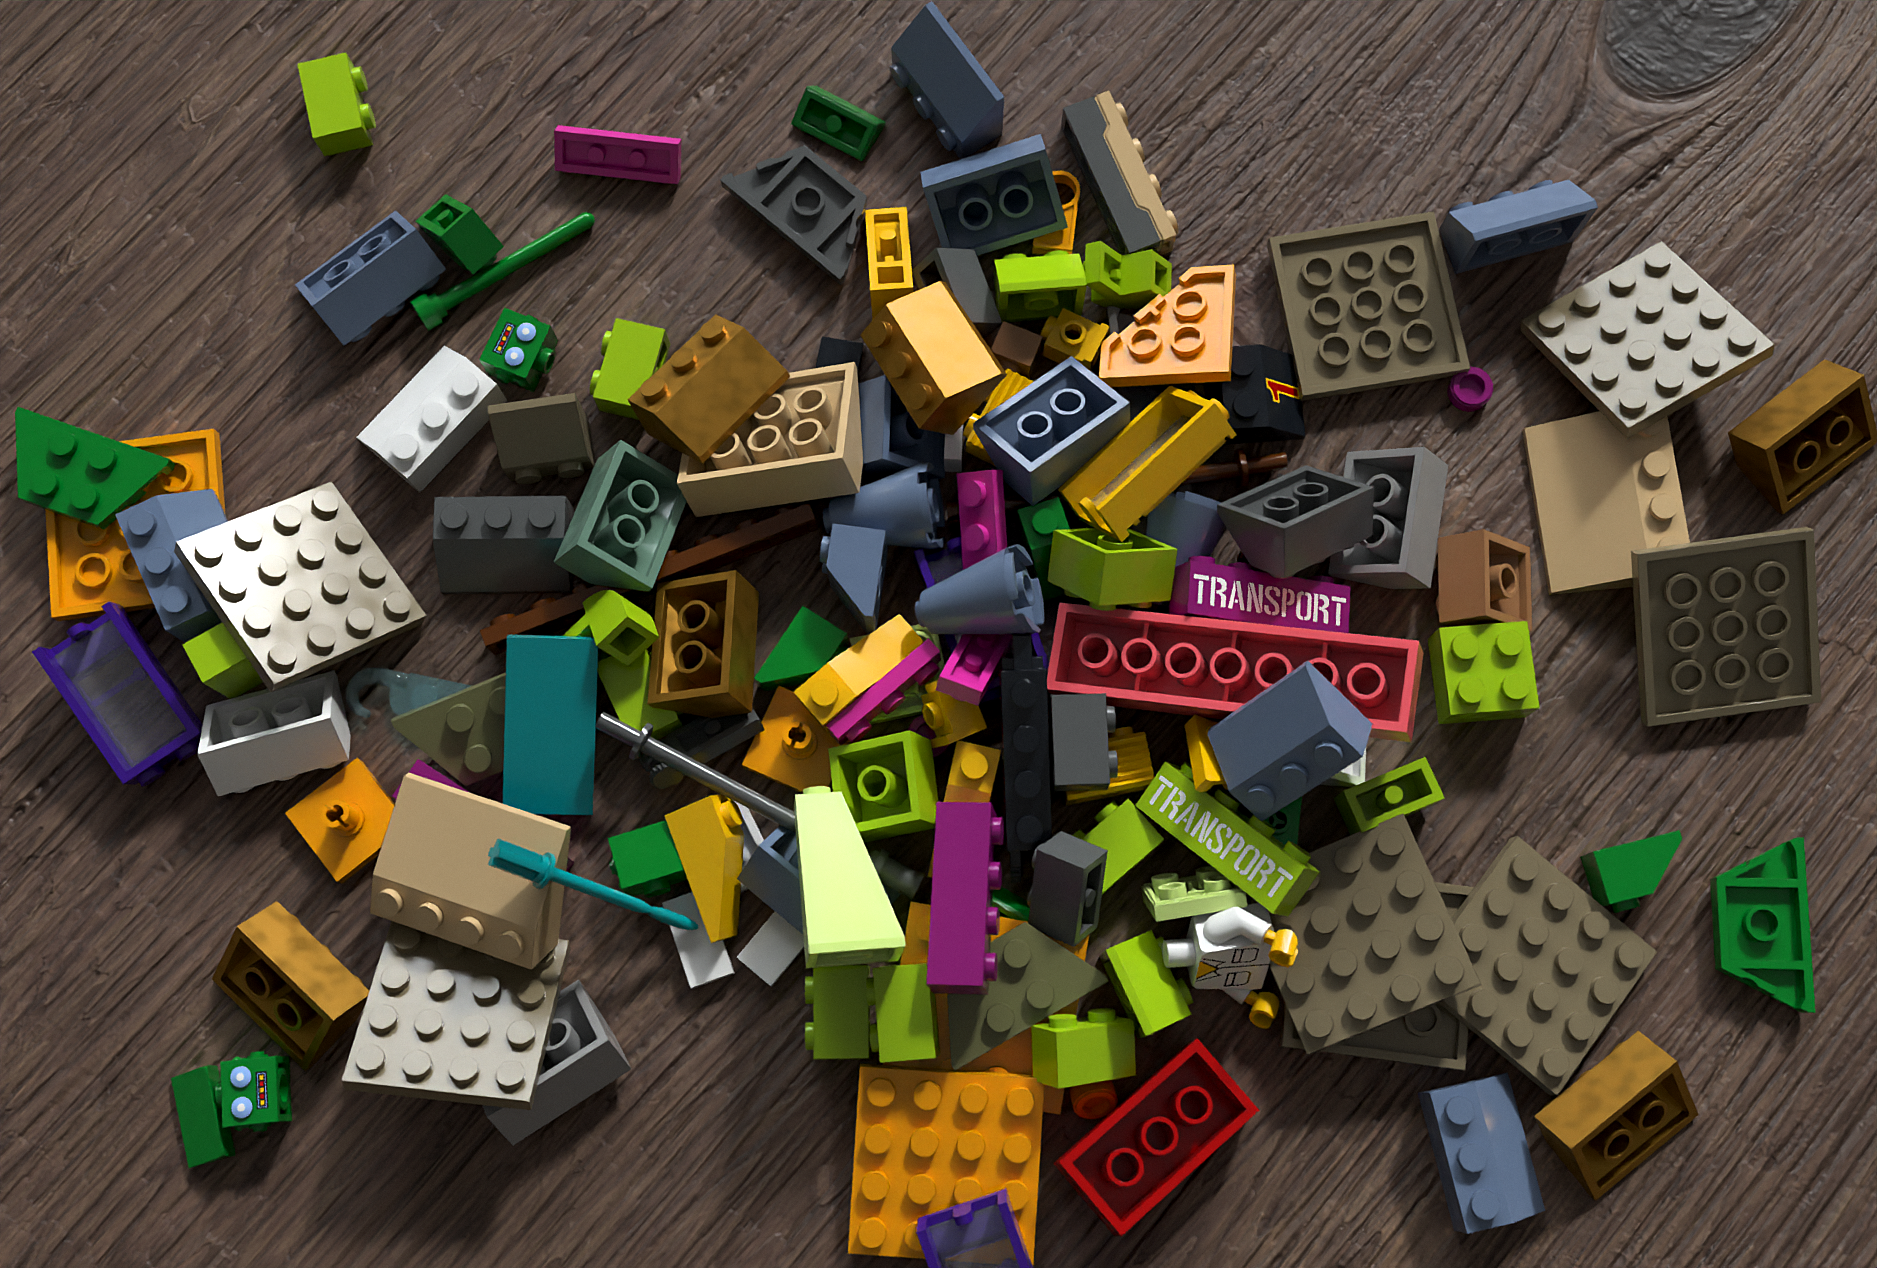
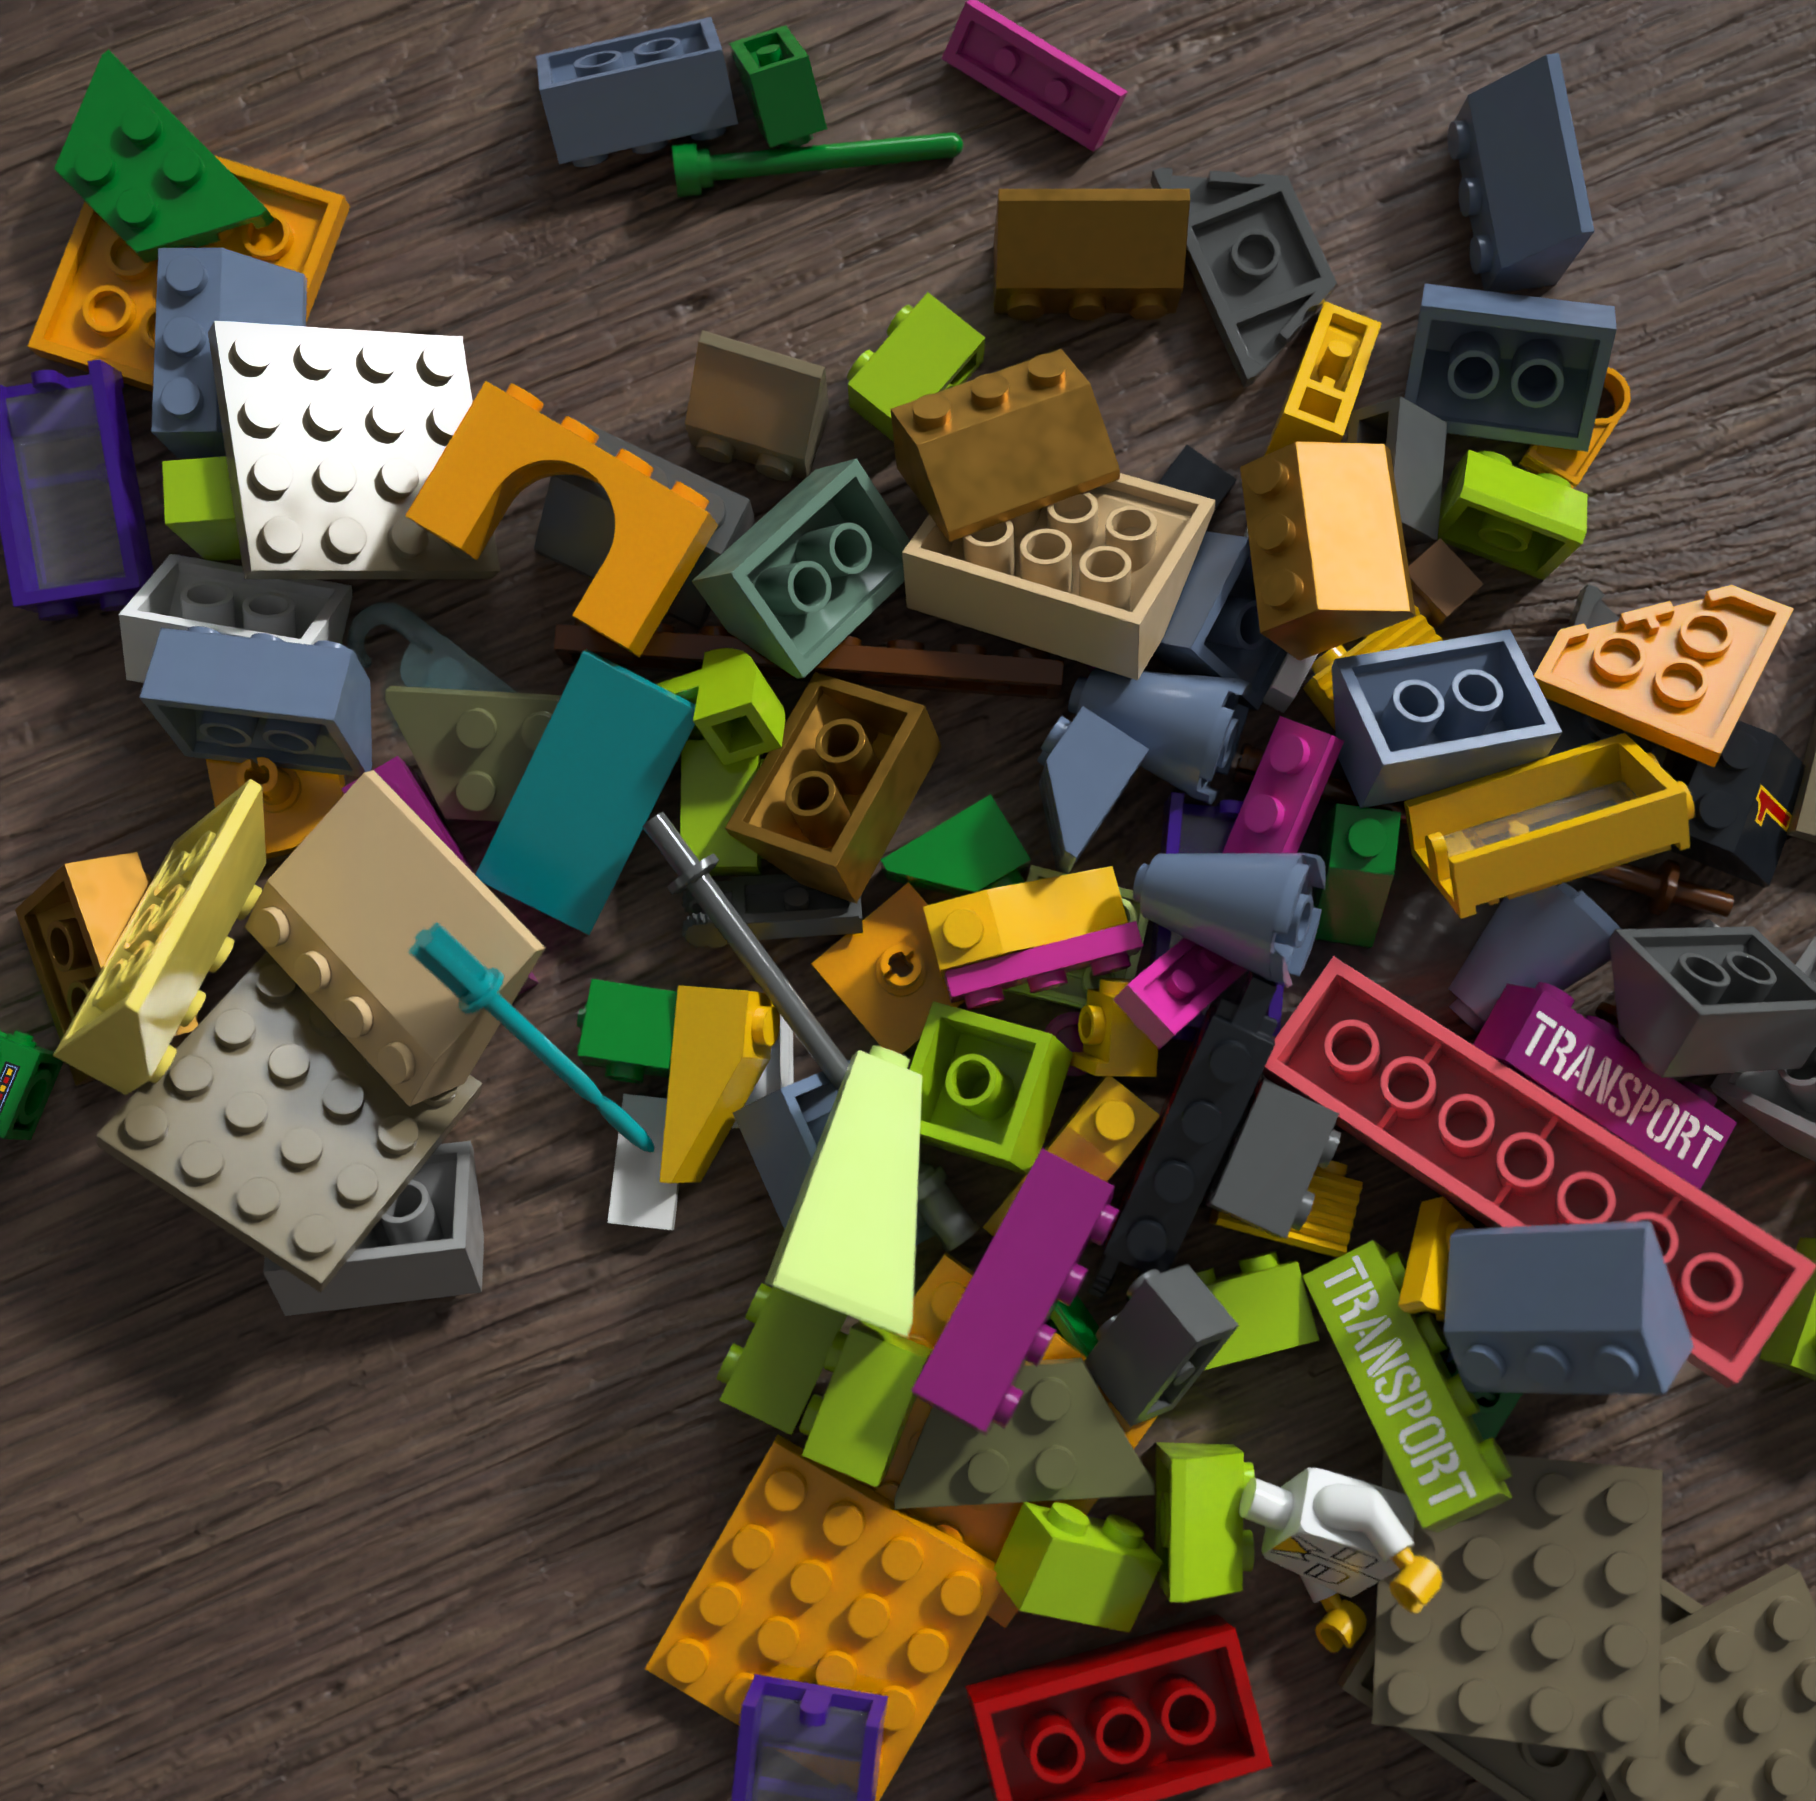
camera: 25 degrees right, 5 degrees up
white slope [356,346,507,493] -> none
green head [479,307,558,392] -> none
white tile [737,912,804,987] -> none
green slope [791,86,886,161] -> none
yellow brick [1041,308,1110,371] -> none
lime brick [1047,528,1177,611] -> none
piece [1061,91,1179,256] -> none
orange tile [1069,1080,1118,1119] -> none
lime brick [1083,241,1172,309] -> none
yellowish green tile [1141,866,1248,922] -> none
lime brick [1334,757,1444,835] -> none
none -> light yellow slope [53,779,266,1095]
none -> sand blue slope [139,626,372,777]
none -> light orange arch [405,381,718,658]
none -> pearl gold slope [993,189,1190,320]

